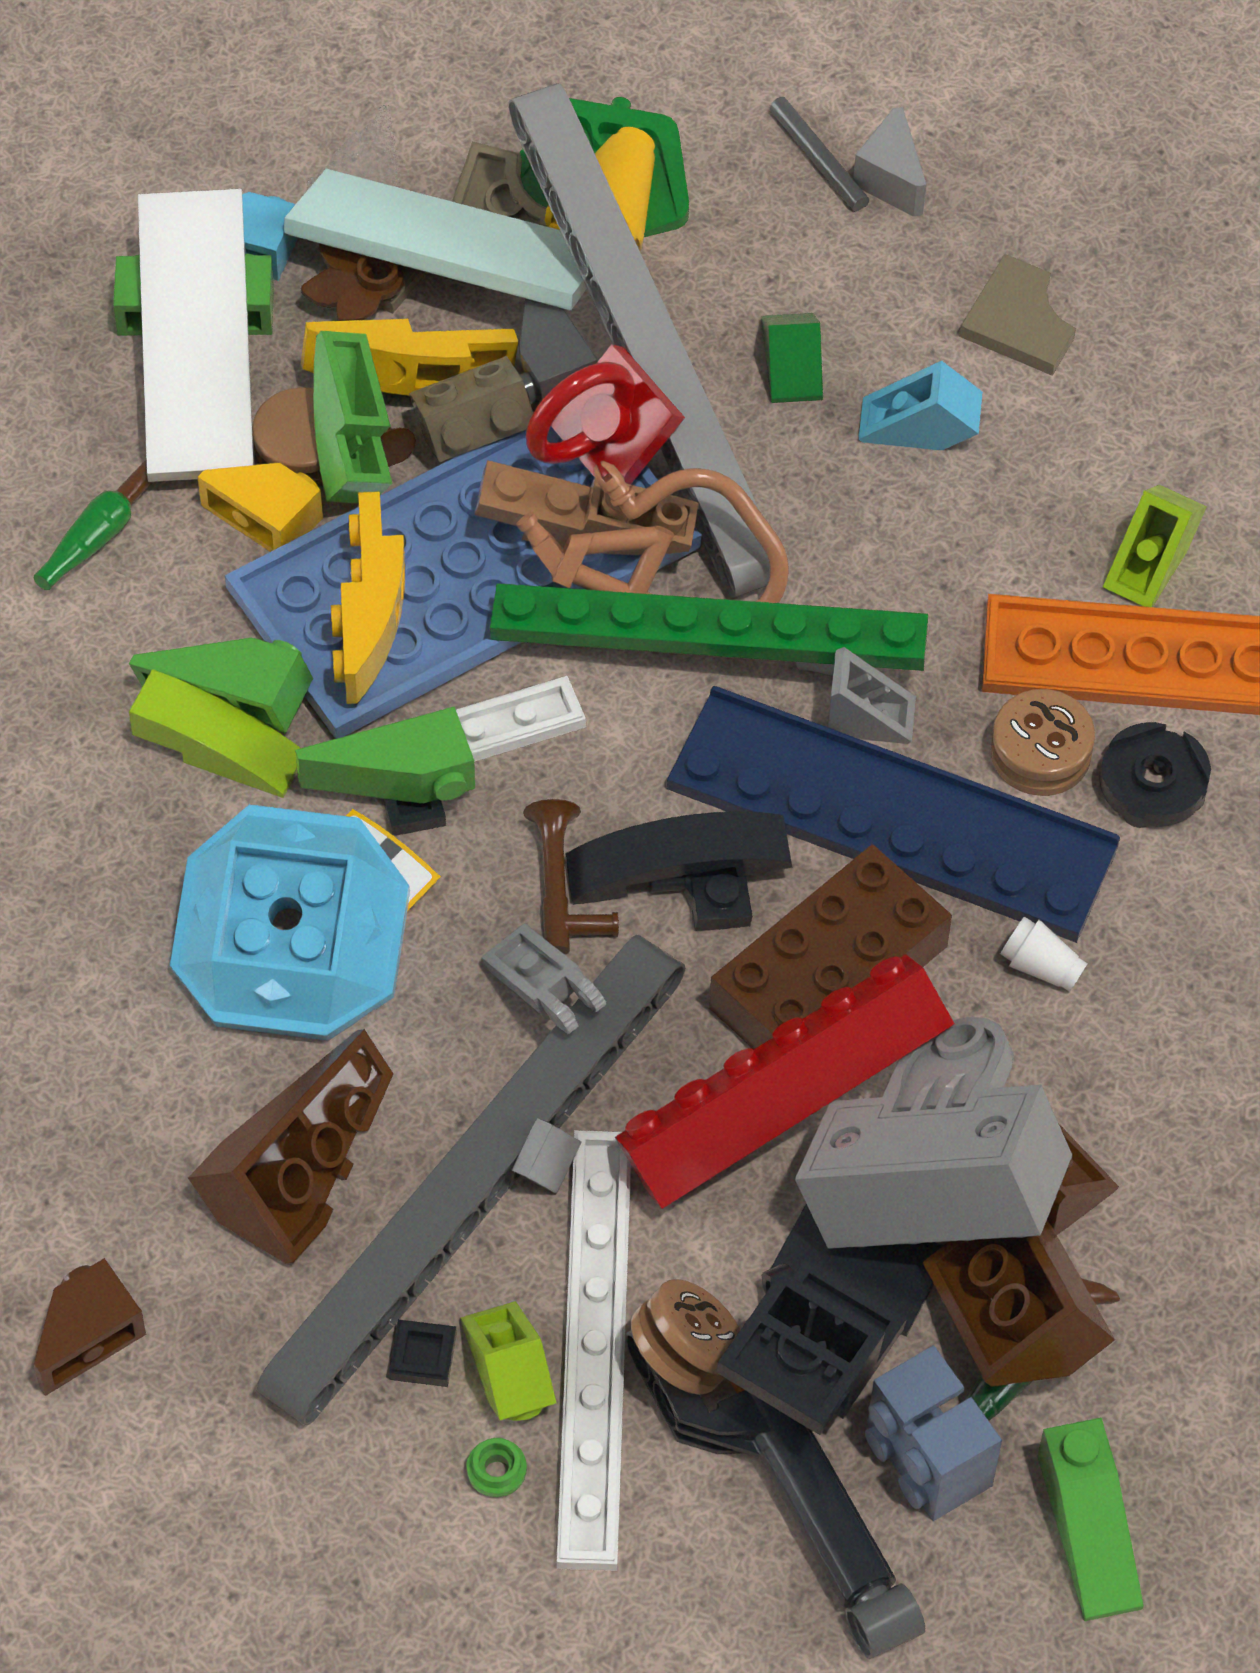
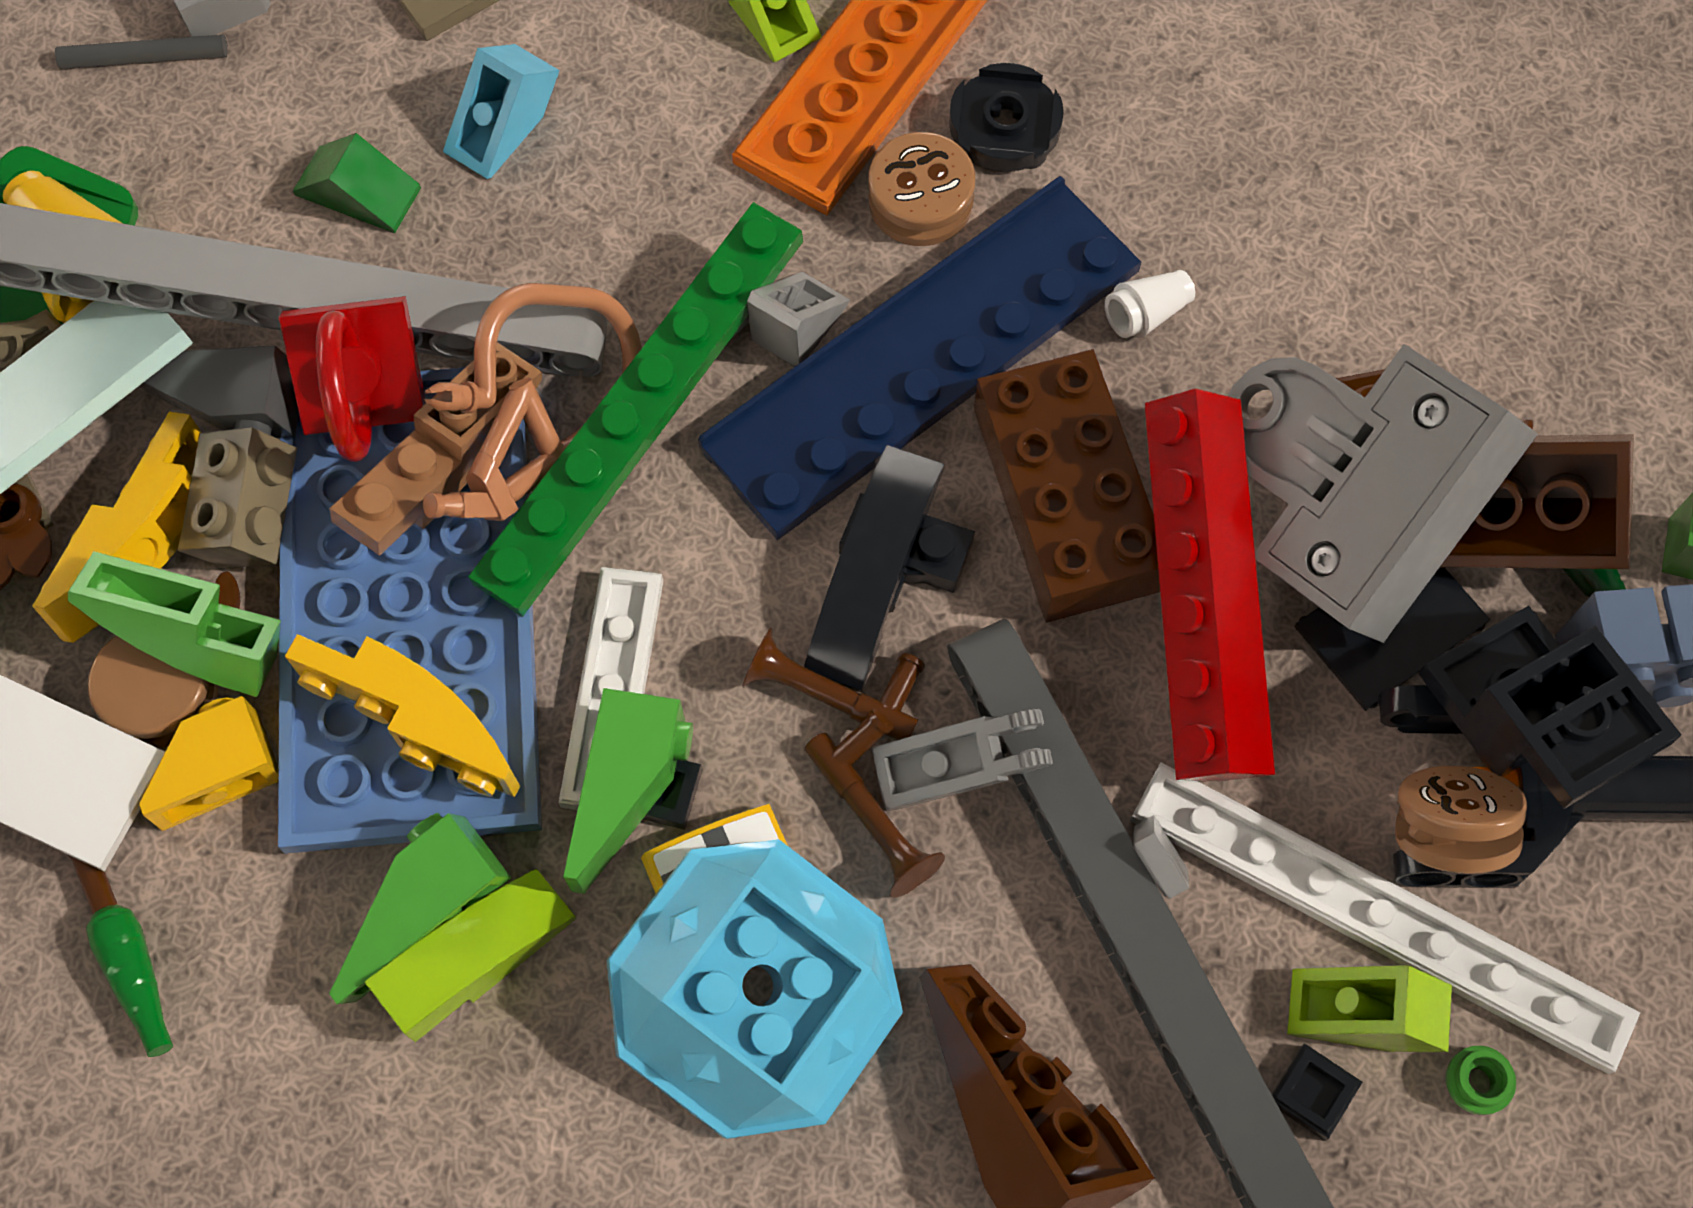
camera: 60 degrees left, 10 degrees up
none -> reddish brown piece [804,708,945,898]

